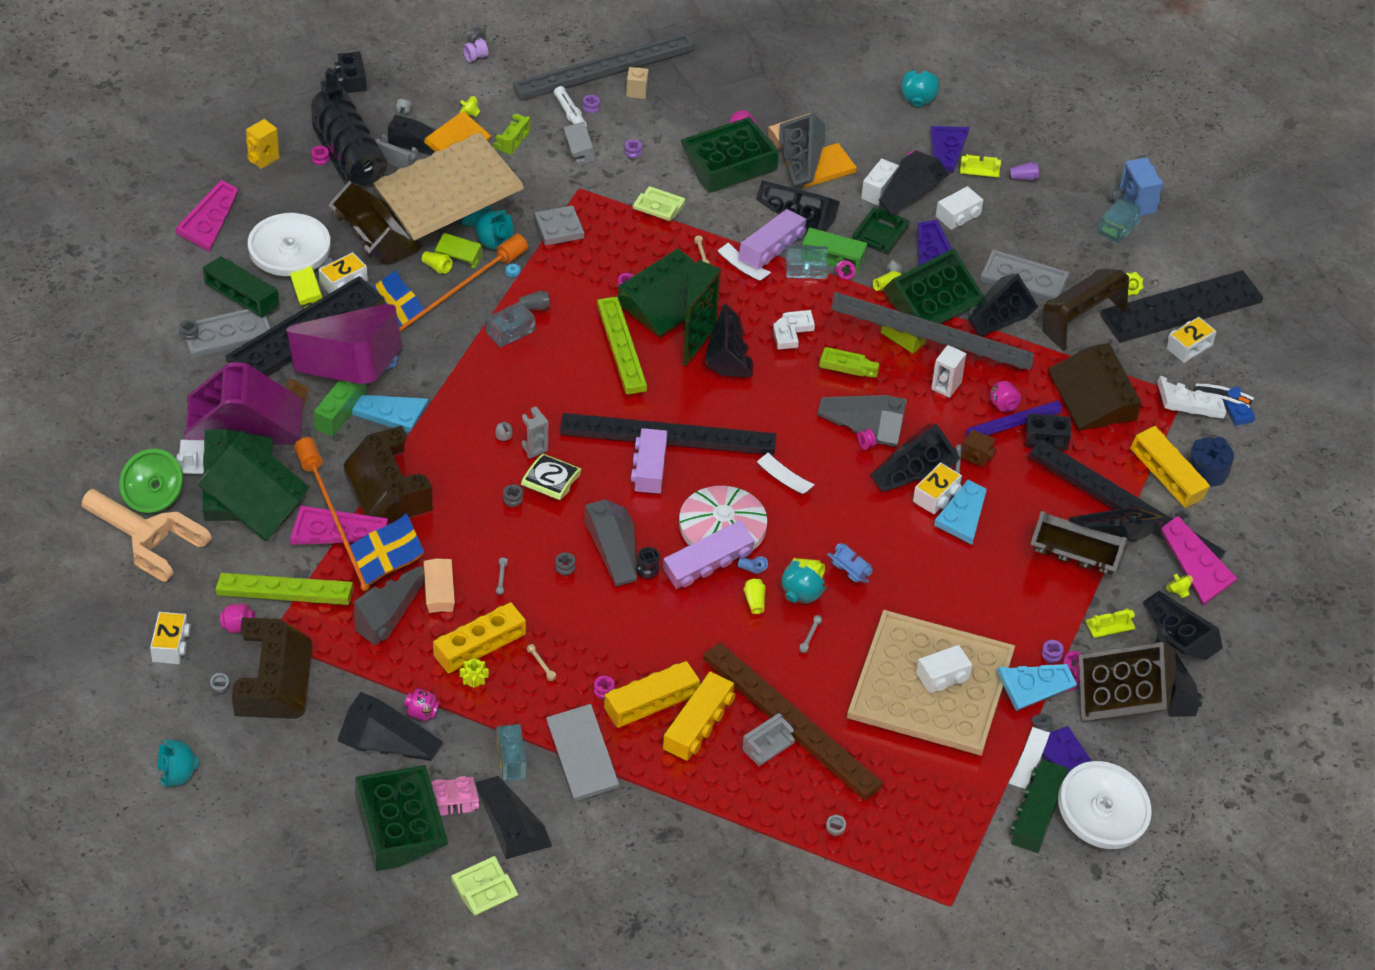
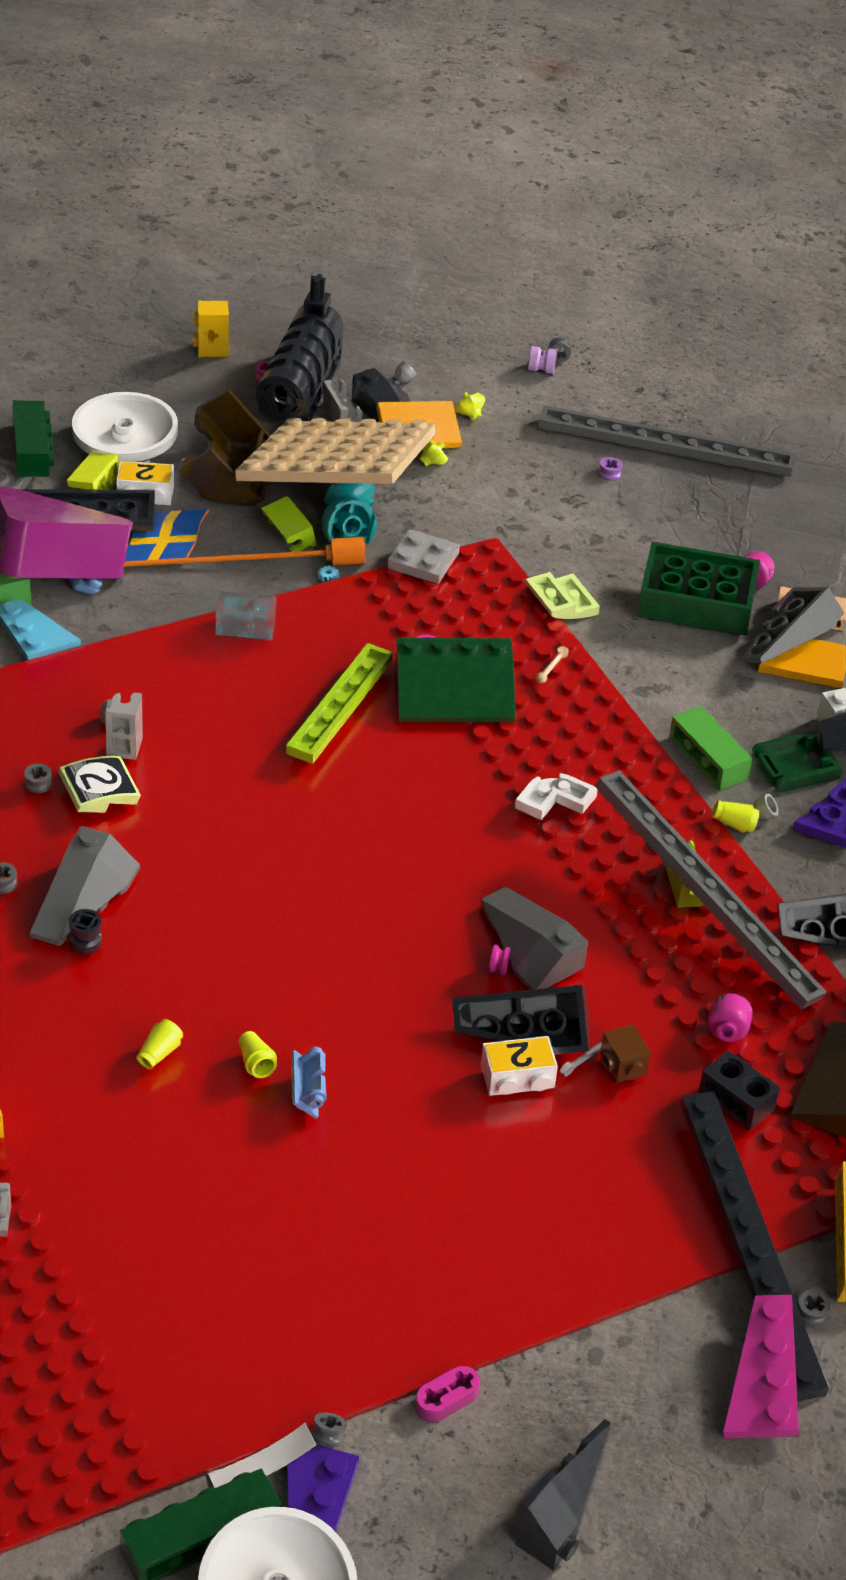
camera: 40 degrees right, 5 degrees down
dark pink wing [175,180,238,252] -> none
black brick [334,51,367,93] -> none
neon yellow cone [421,251,453,274] -> none
lime hinge [493,114,530,155] -> none
dark grey cone [519,290,550,310] -> none
white pin [554,86,587,127] -> none
black plate [560,413,776,455] -> none
light grey hinge [564,122,596,164] -> none
medium lavender bush [624,139,642,158] -> none
tan brick [626,67,649,99] -> none
lavender brick [631,428,667,494] -> none
lavender brick [663,520,754,589] -> none
dish [679,486,767,551] -> none
dark green slope [683,260,721,366] -> none
reddish brown plate [703,642,883,801] -> none
black wedge [706,303,753,377] -> none
white sticker [717,243,771,280] -> none
lavender brick [738,209,806,269] -> none
medium blue arm [738,556,768,574] -> none
black wedge [757,180,840,233] -> none
white sticker [757,453,815,494] -> none
teal cylinder [781,560,827,604] -> none
clear light blue panel [786,246,828,278] -> none
light grey hinge [799,615,822,653] -> none
lime hinge [819,347,879,378] -> none
dark pink bush [835,260,856,280] -> none
tan plate [847,610,1015,756] -> none
dark green slope [883,248,984,324] -> none
white brick [916,645,972,693] -> none
white brick [931,345,966,398] -> none
medium azure wing [934,480,987,545] -> none
dark purple axle [966,401,1062,436] -> none
medium azure wing [996,664,1077,711] -> none
dark brown windscreen [1030,511,1130,576] -> none
medium lavender bush [1042,640,1064,663] -> none
black wedge [1069,506,1164,542] -> none
dark brown slope [1079,642,1176,722] -> none
neon yellow hinge [1085,608,1136,638] -> none
black wedge [1143,591,1223,660] -> none
neon yellow piece [1166,573,1193,598] -> none

